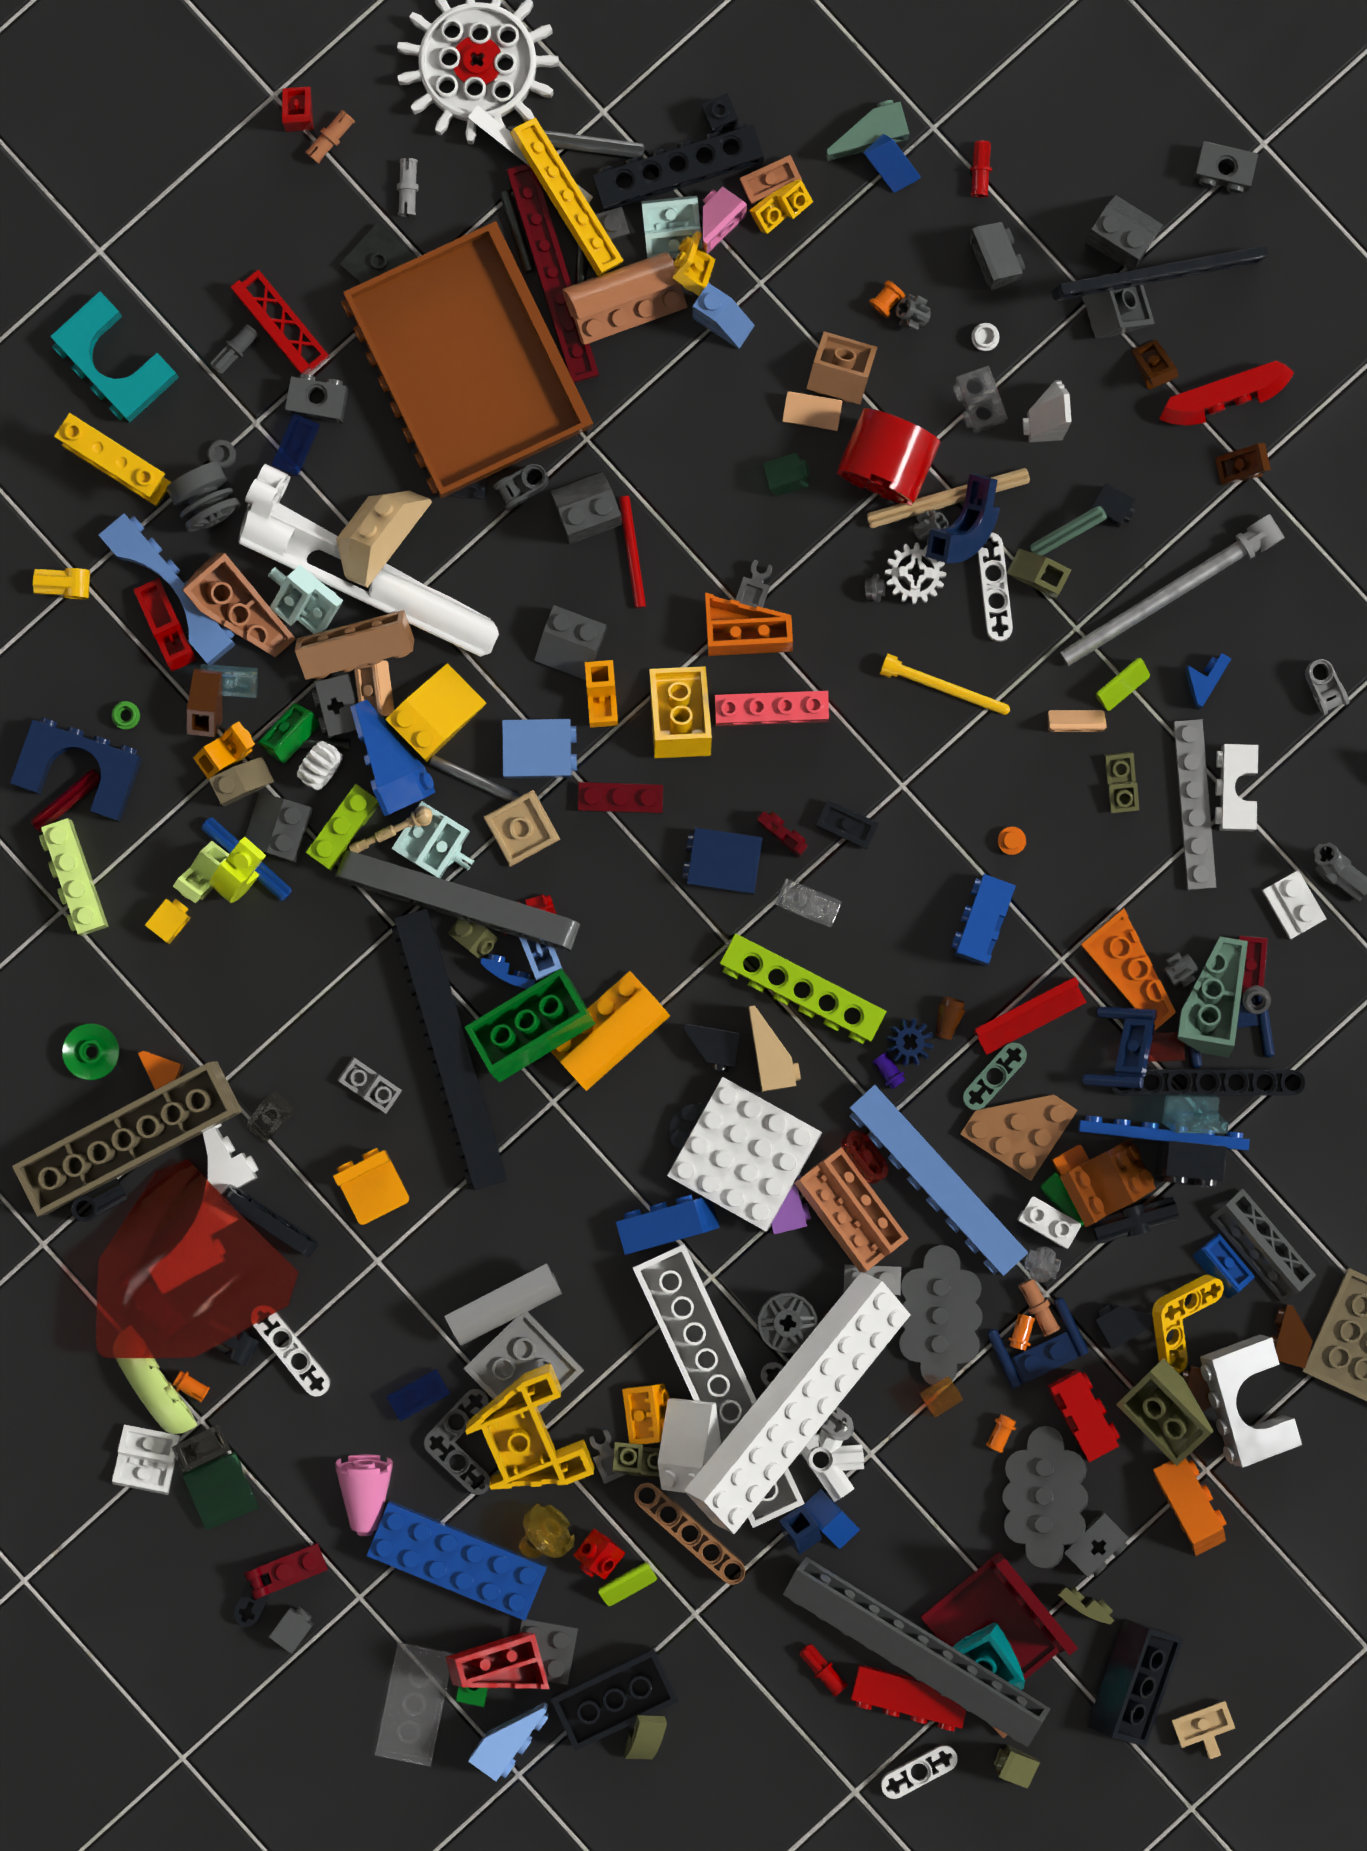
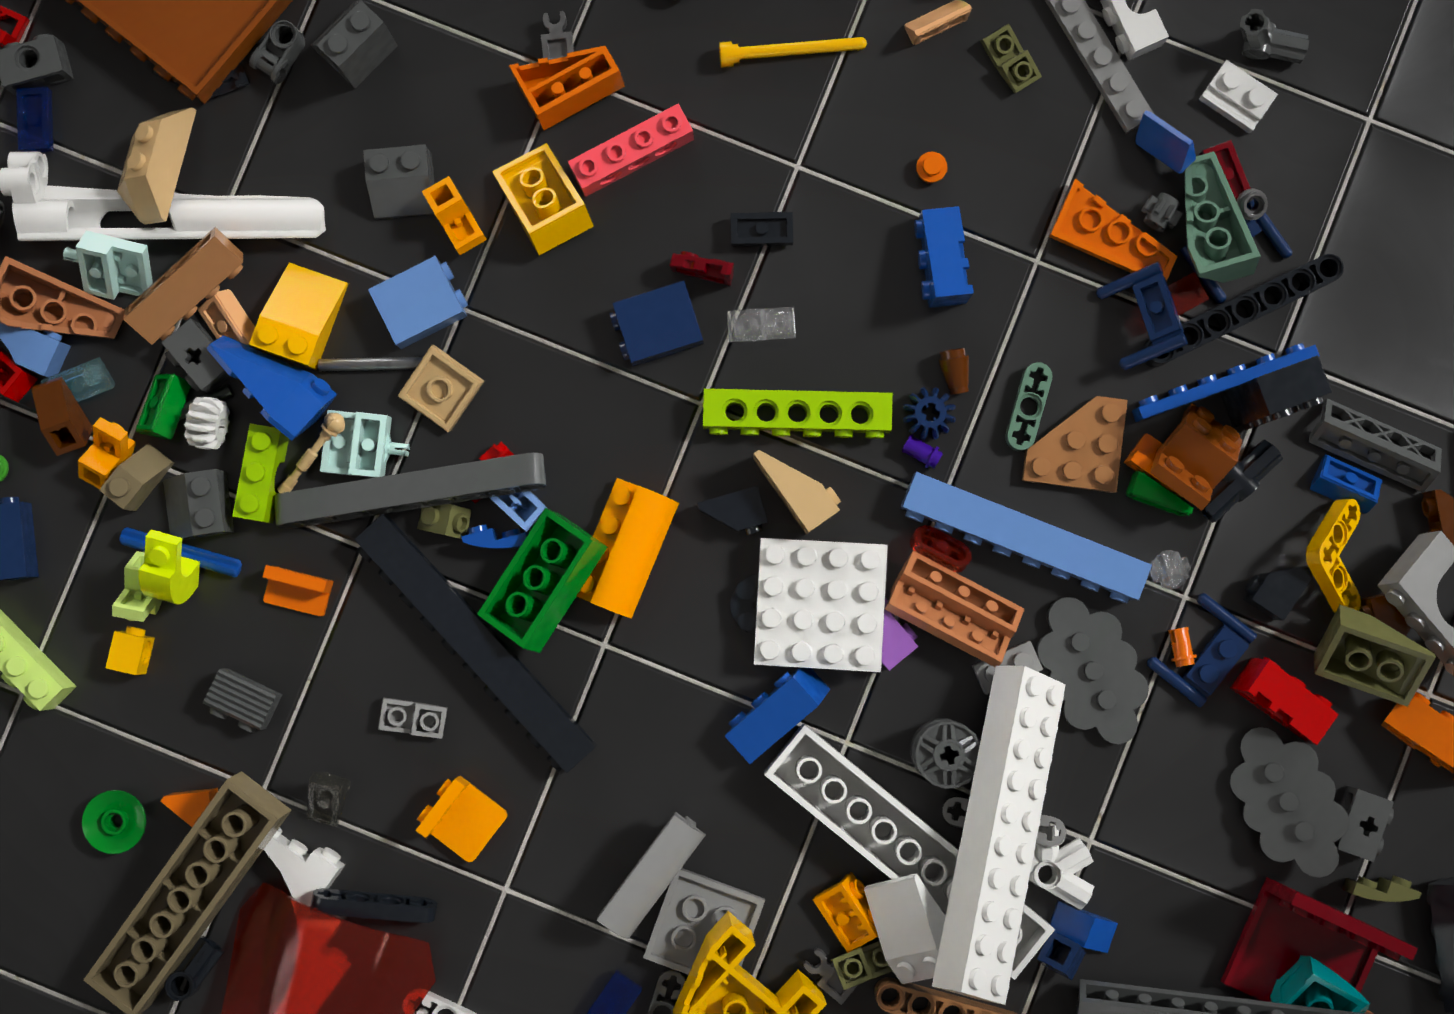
camera: 25 degrees left, 0 degrees up
dark red plate [578,782,663,814] -> none
red bar [618,496,646,608] -> none
clear orange panel [919,1376,964,1418] -> none
red fence [973,977,1087,1055] -> none
orange pin [986,1414,1016,1453] -> none
white bracket [1017,1197,1081,1249] -> none
nougat pin [1018,1278,1060,1336] -> none
clear light blue bracket [1162,1095,1229,1133] -> none
none -> dark grey brick [203,668,282,733]
none -> orange panel [263,565,334,617]
none -> blue slope [1135,110,1196,174]

